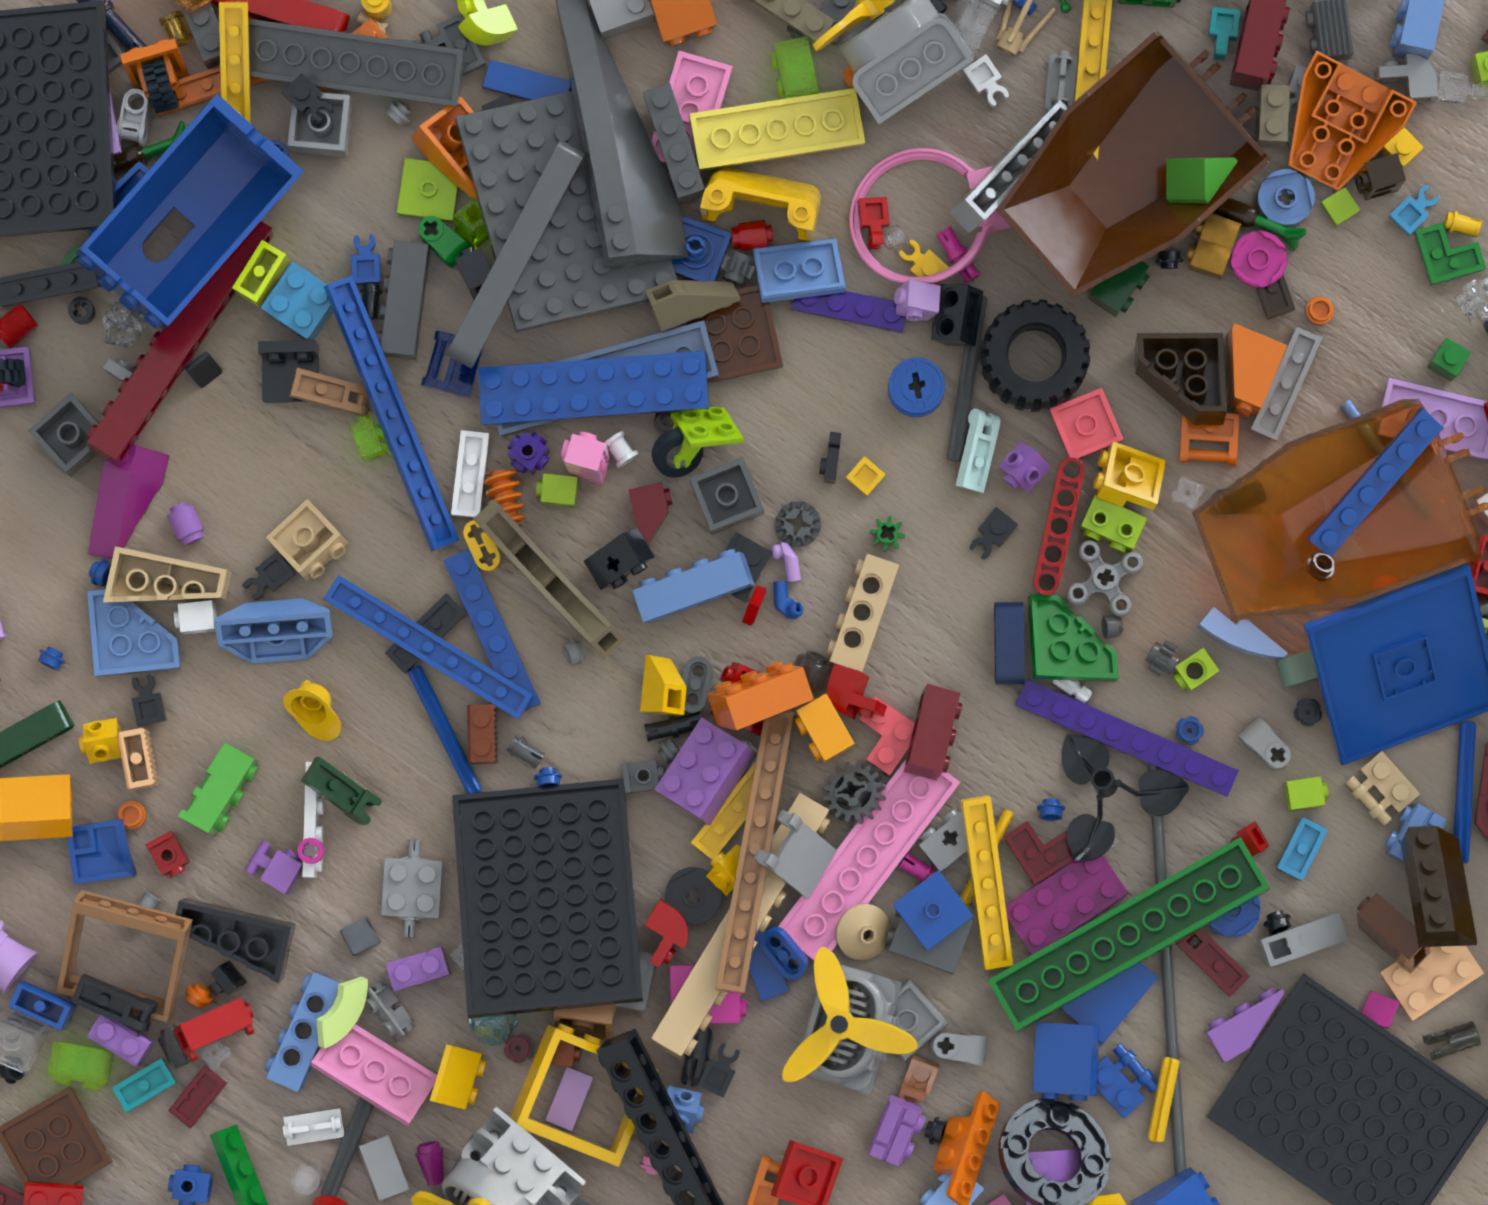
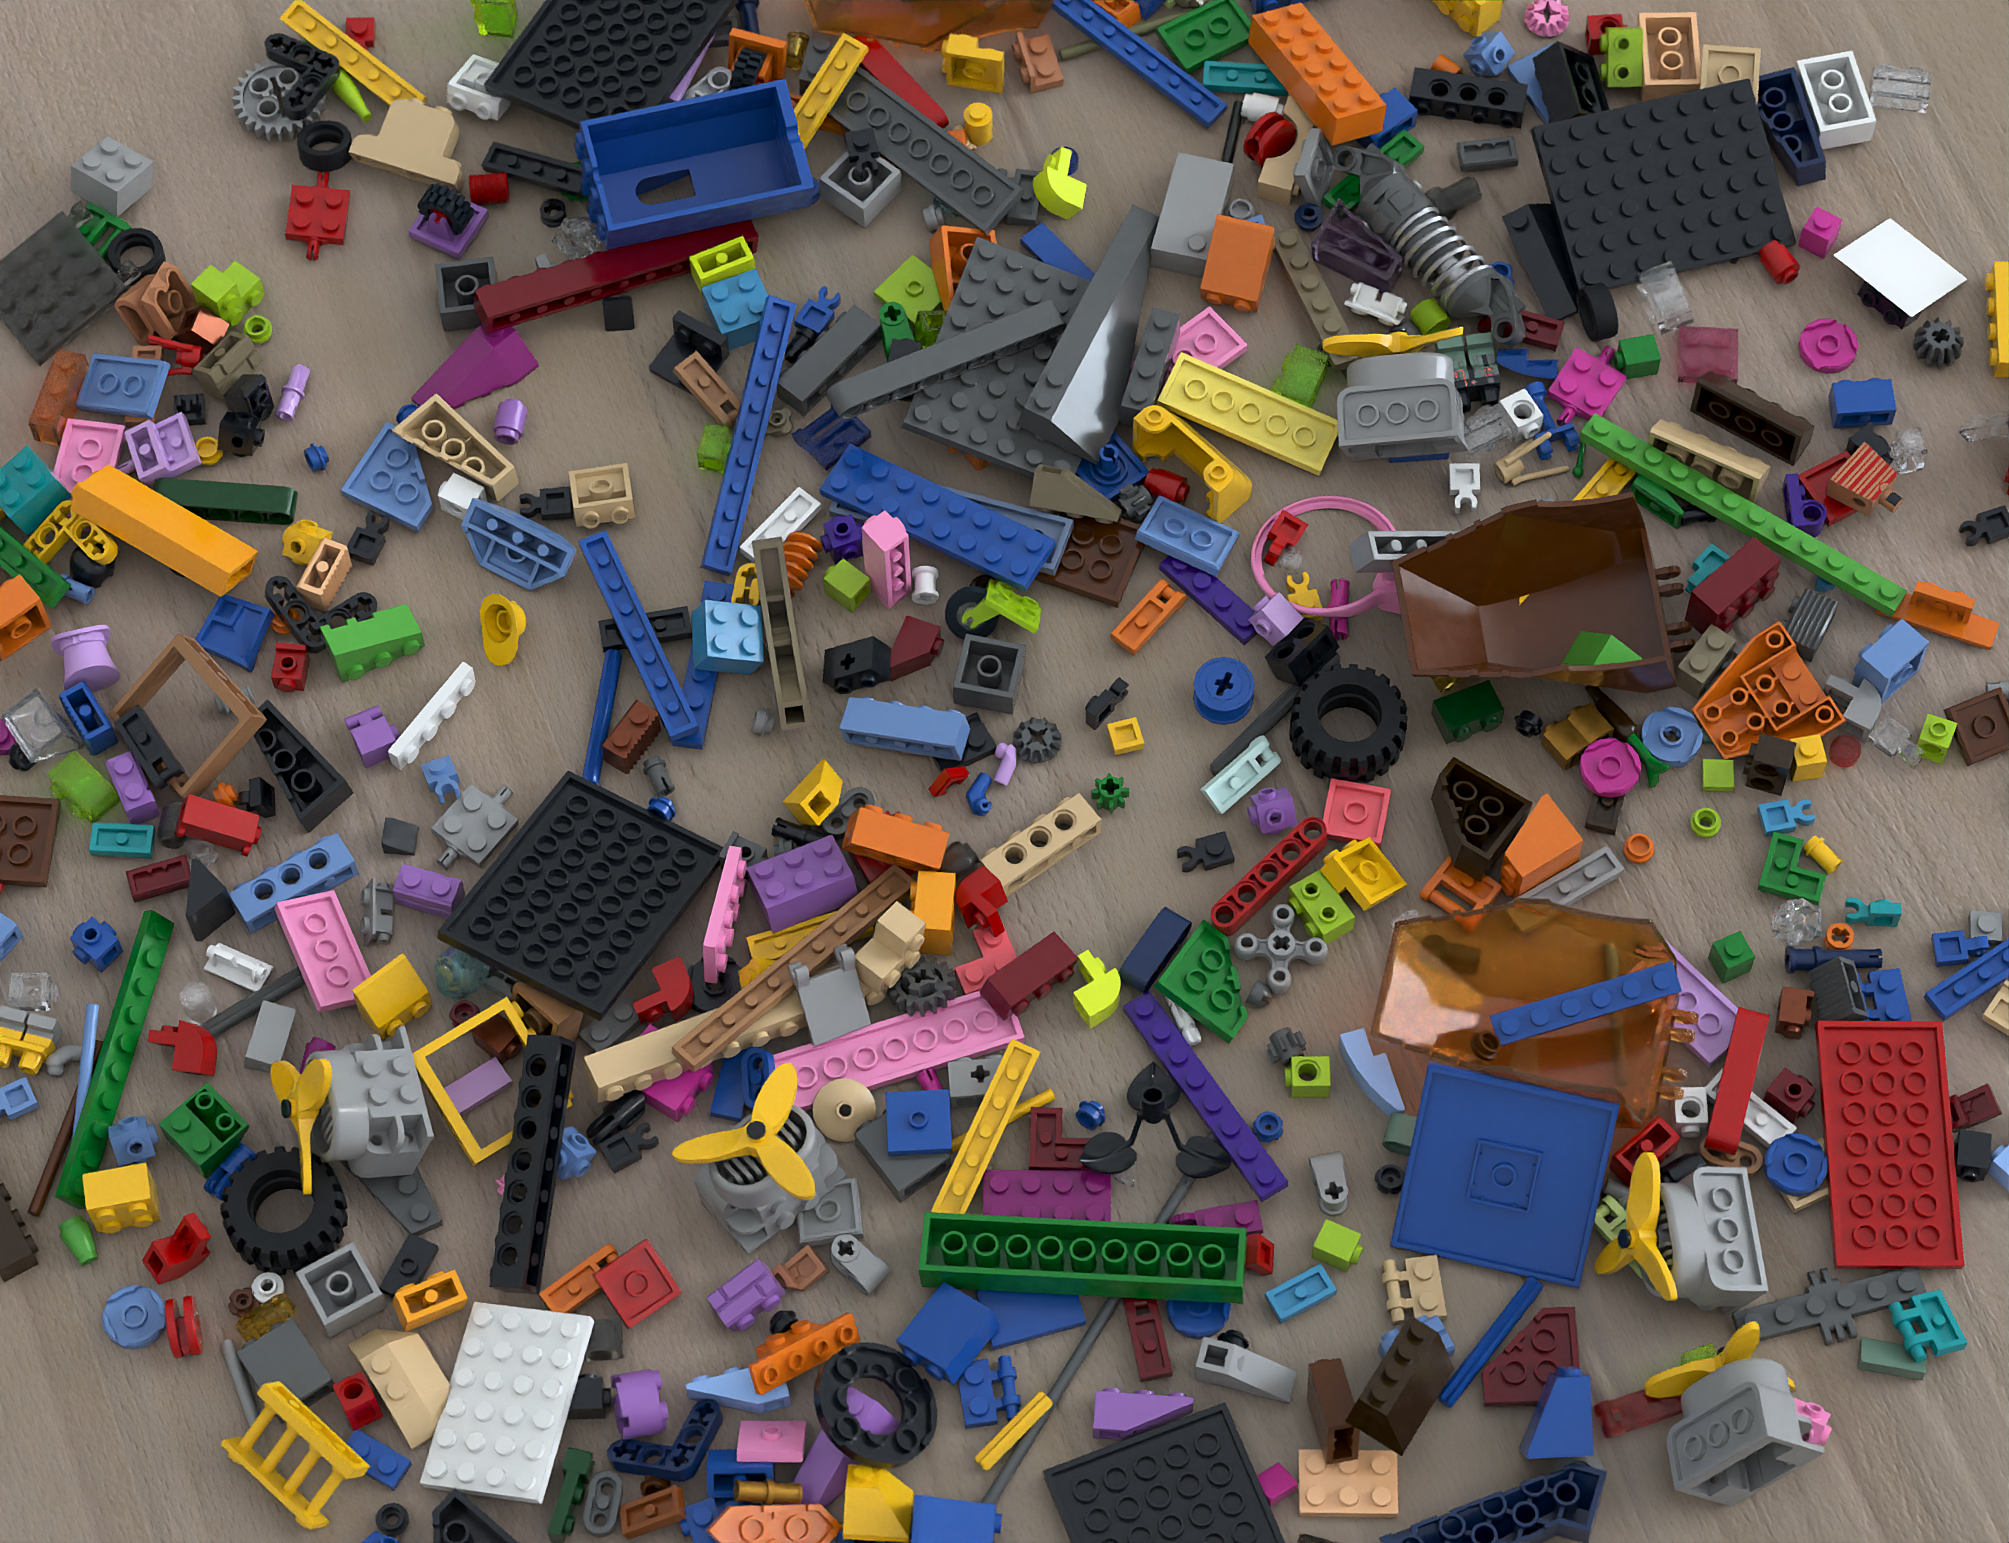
camera: 30 degrees right, 20 degrees down
dark pink bush [297,838,325,864] -> none
dark green plate [301,757,382,825] -> none
yellowish green tile [316,977,368,1049] -> none
none -> black slope [186,859,236,941]
none -> black beam [265,576,377,653]
none -> medium blue plate [421,755,461,804]
none -> dark azure brick [691,600,764,675]
none -> bright pink plate [703,846,747,984]
none -> dark tan plate [766,408,792,437]
none -> tan brick [855,901,926,995]
none -> neon yellow brick [1073,950,1121,1029]
none -> orange plate [1111,579,1187,656]
none -> magenta hinge [1169,1200,1263,1237]
none -> lime plate [1690,808,1721,838]
none -> clear red tile [1829,735,1861,767]

